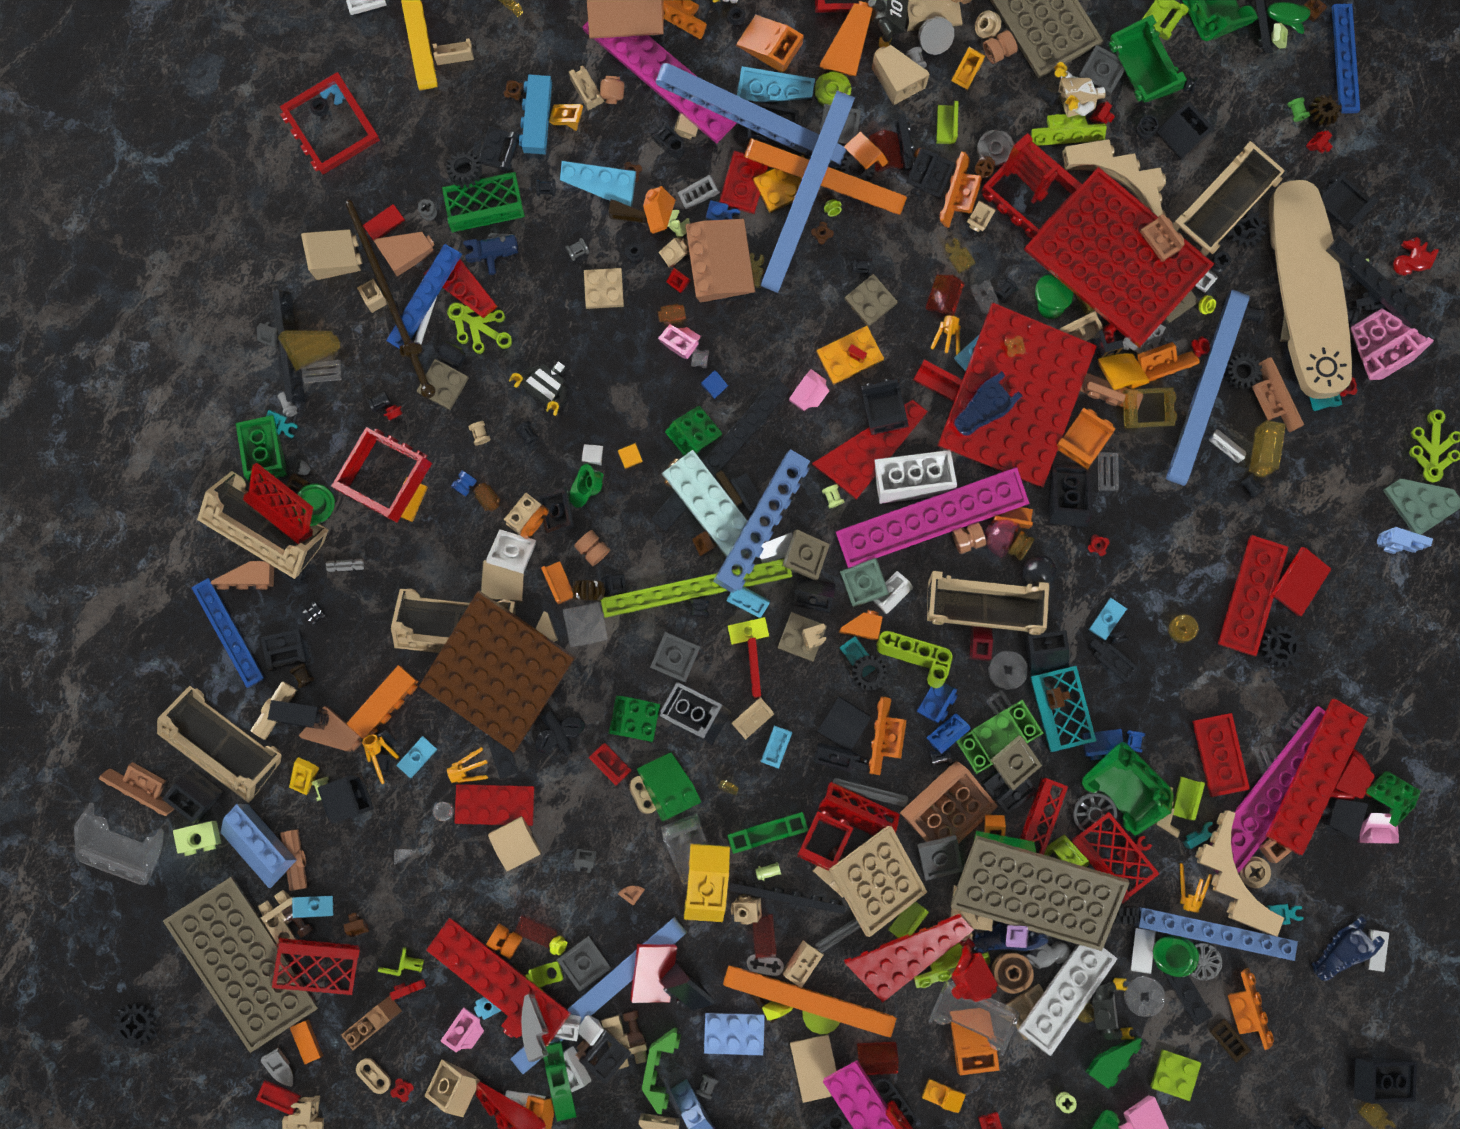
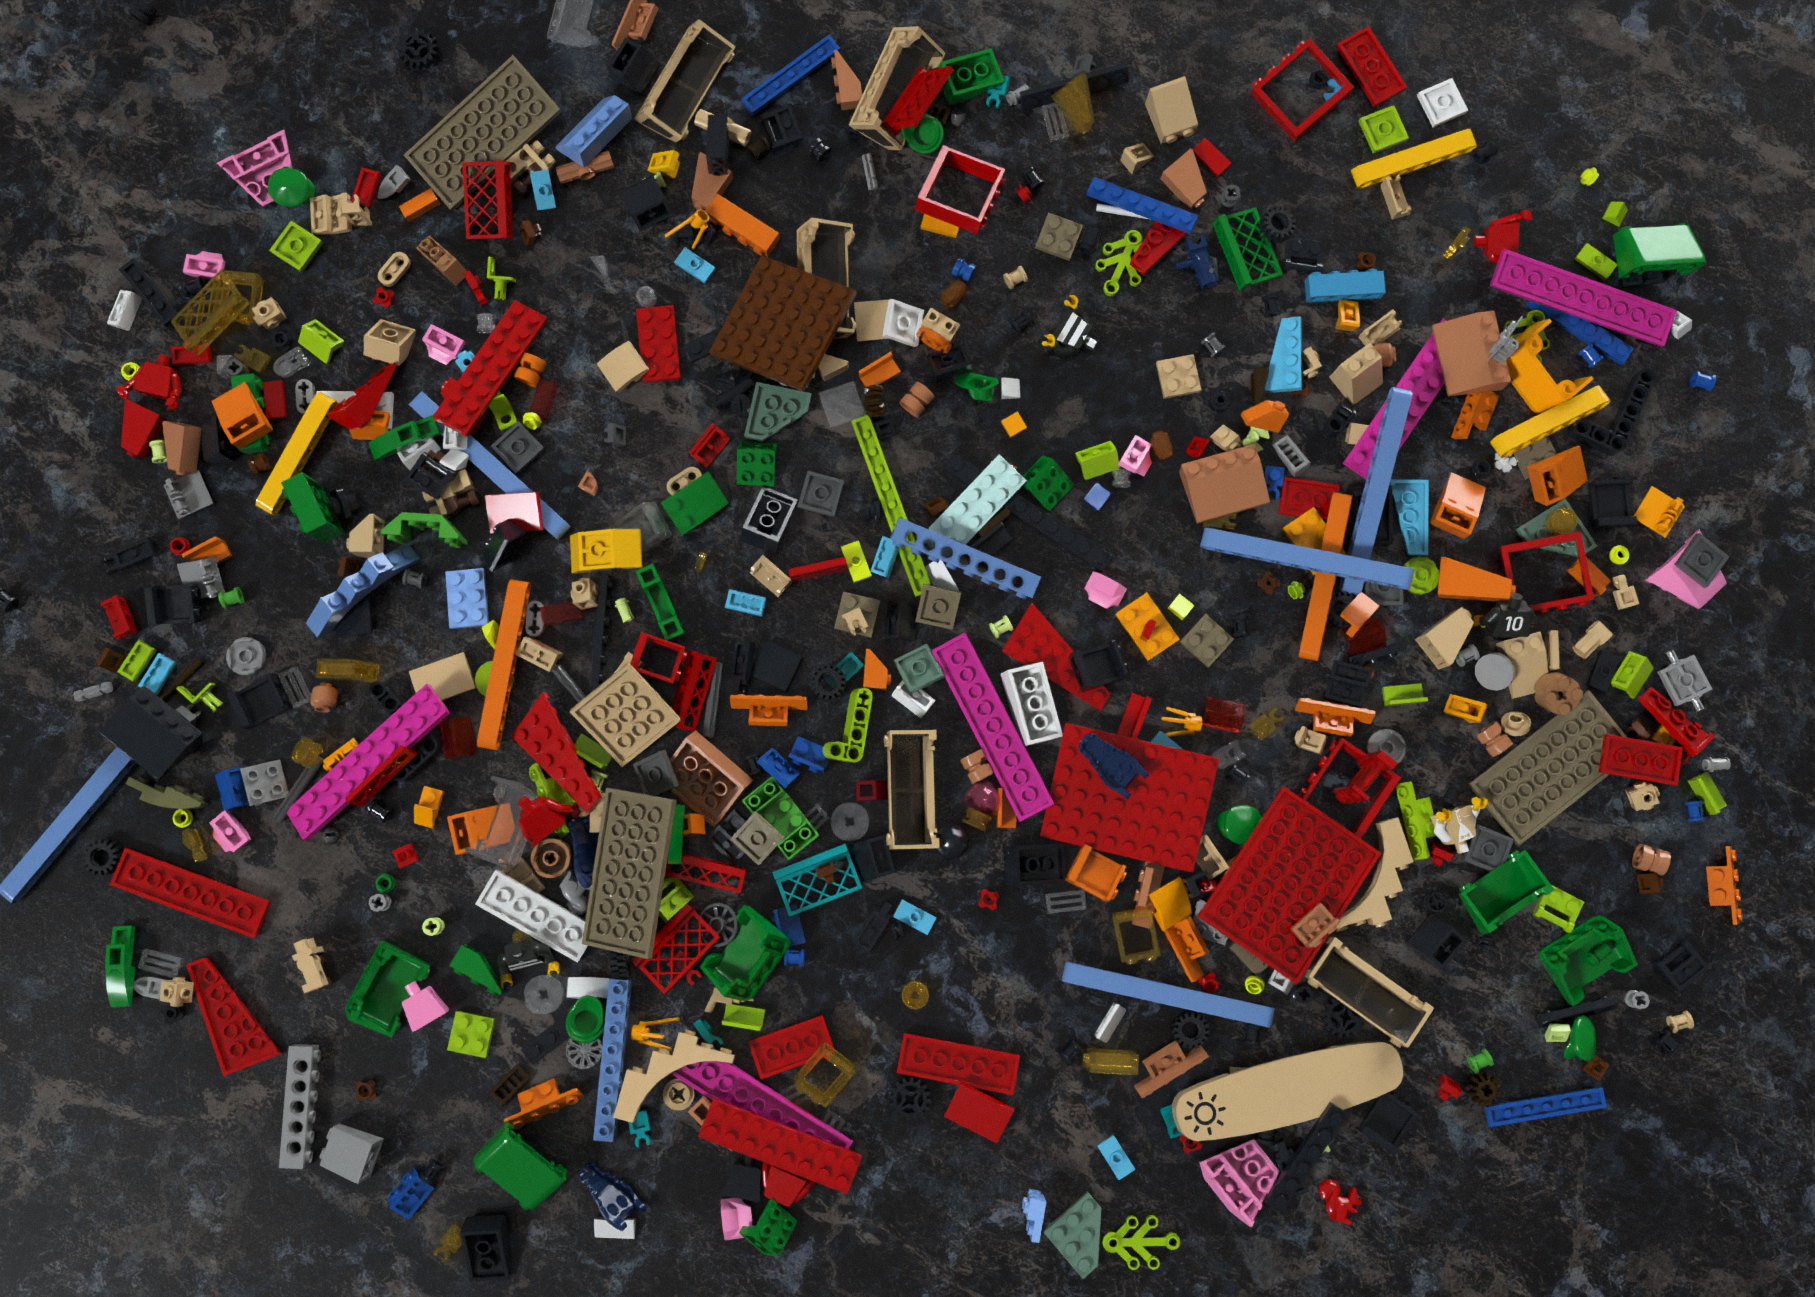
camera: 85 degrees right, 0 degrees up
yellowish green brick [173,821,221,856] -> none
dark brown bar [346,200,436,398] -> none
light orange plant [447,747,488,784] -> none
light grey slope [521,994,549,1062] -> none
reddish brown wheel [975,156,996,178] -> none
clear yellow plate [1004,336,1026,357] -> none
lavender plate [1006,925,1028,948] -> none
none -> green windscreen [473,1120,567,1211]
none -> clear wheel [476,313,496,334]
none -> yellowish green bush [591,769,608,793]
none -> sand green plate [744,382,812,441]
none -> clear yellow window [794,1041,856,1108]
none -> lime panel [1075,441,1120,480]
none -> medium azure plate [1097,1135,1135,1180]
none -> neon yellow slope [1167,593,1194,620]
none -> tan bracket [1302,347,1322,379]
none -> tan slope [1330,343,1383,406]
none -> red plate [1336,26,1407,107]
none -> lime plate [1359,105,1409,154]

